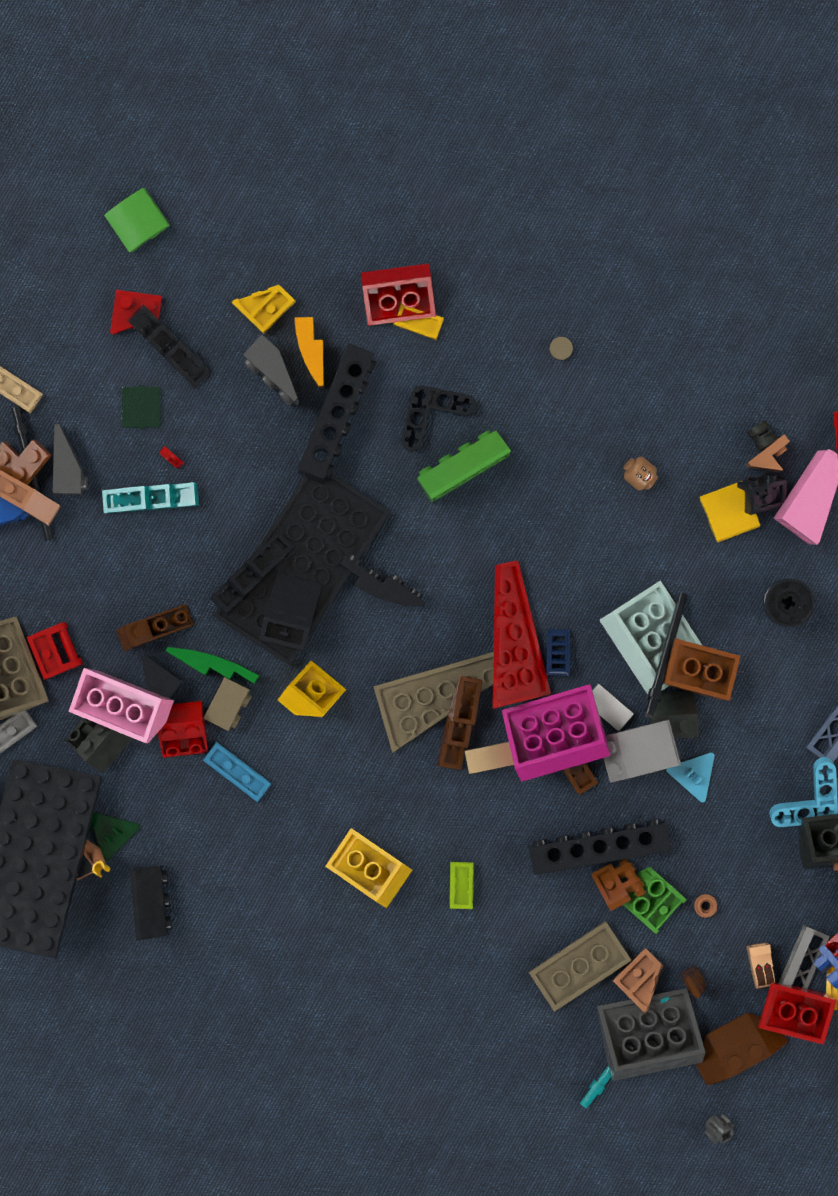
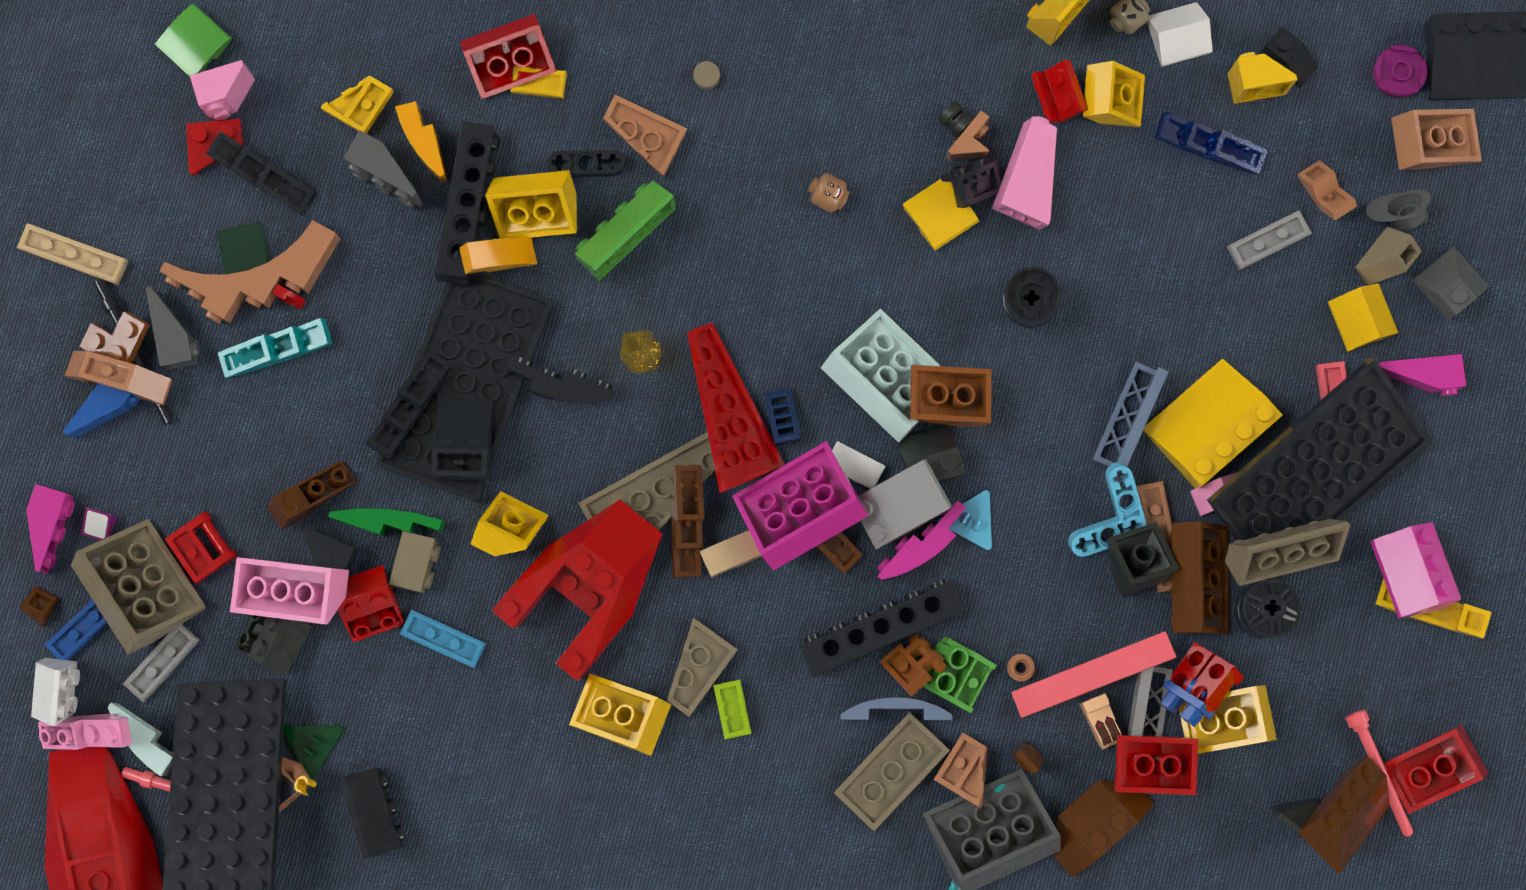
camera: 10 degrees left, 5 degrees down
black bar [644,593,688,718] -> none
none -> nougat arch [160,220,340,324]
none -> bright pink slope [190,60,255,121]
none -> light orange slope [460,238,537,274]
none -> yellow slope [486,170,577,239]
none -> red wedge [492,499,663,681]
none -> nougat wing [603,95,687,178]
none -> clear yellow brick [620,330,661,373]
none -> dark tan wing [667,618,738,717]
none -> sand blue slope [840,697,952,721]
none -> dark pink slope [877,501,966,581]
none -> coral tile [1011,631,1177,718]

